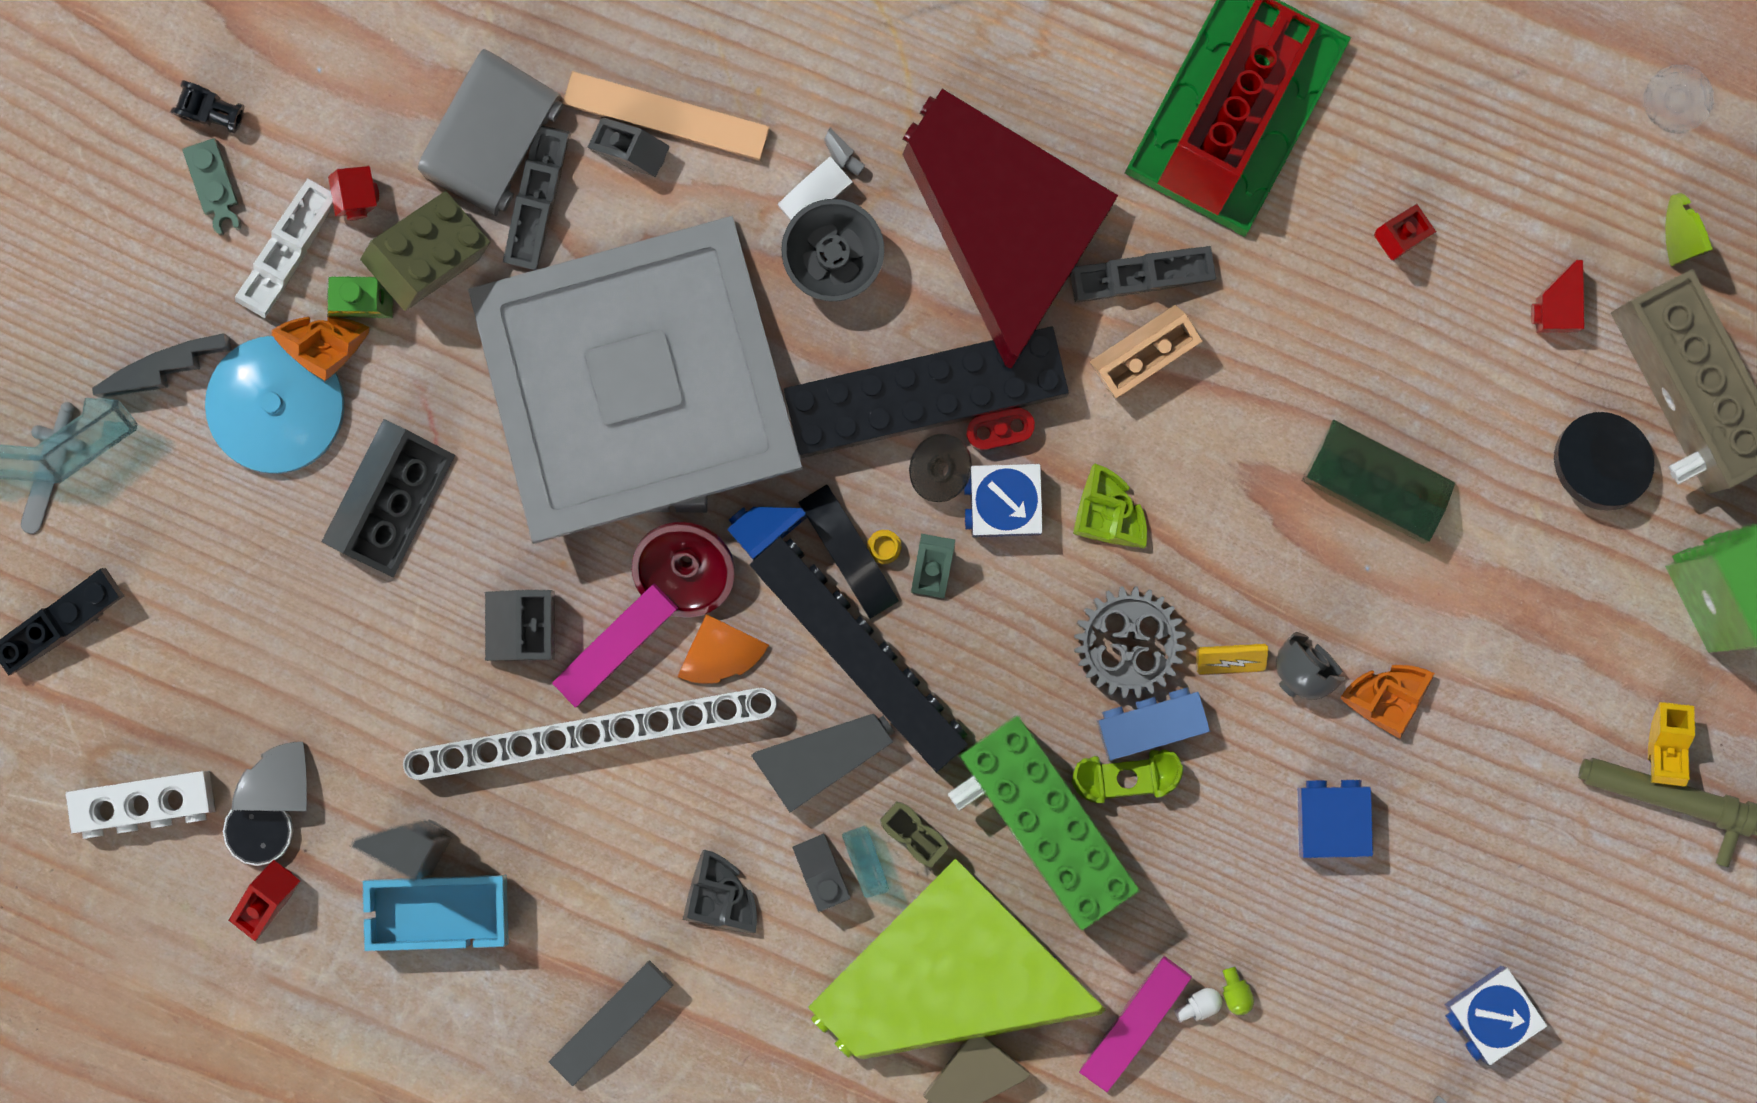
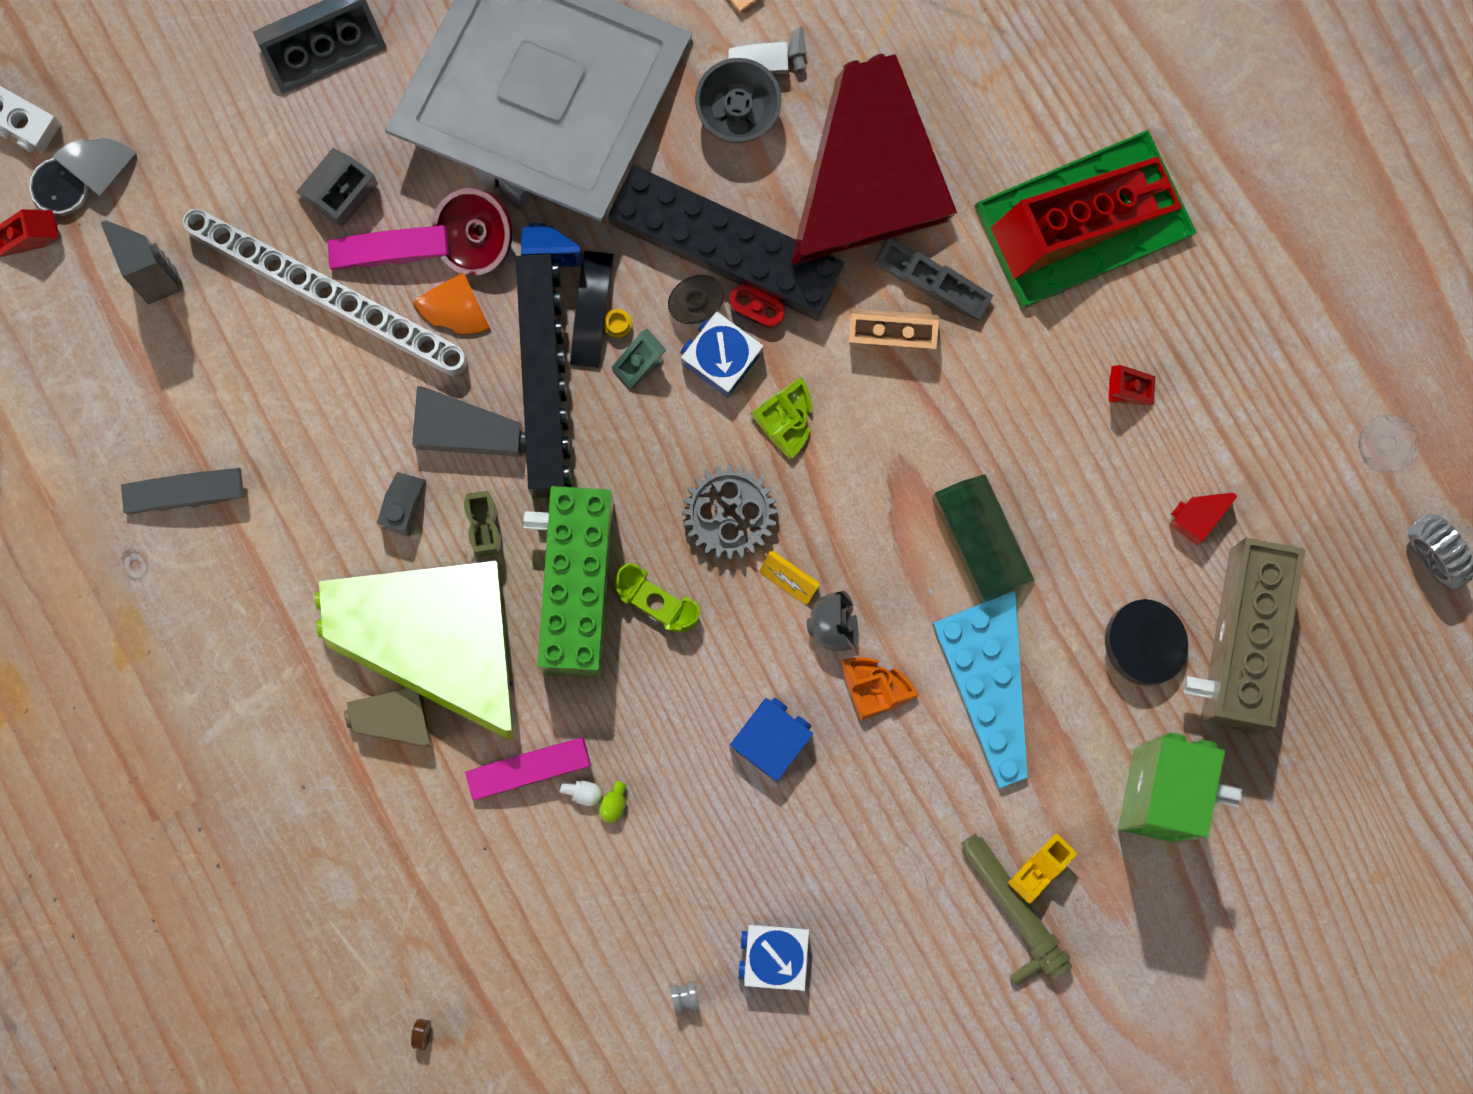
camera: 35 degrees right, 5 degrees down
medium azure piece [363,875,509,951] -> none
dark grey brick [683,849,757,934] -> none
clear light blue slope [842,825,889,898] -> none
medium blue brick [1097,687,1210,761] -> none
lime brick [1665,193,1713,266] -> none
none -> medium azure wing [932,591,1028,789]

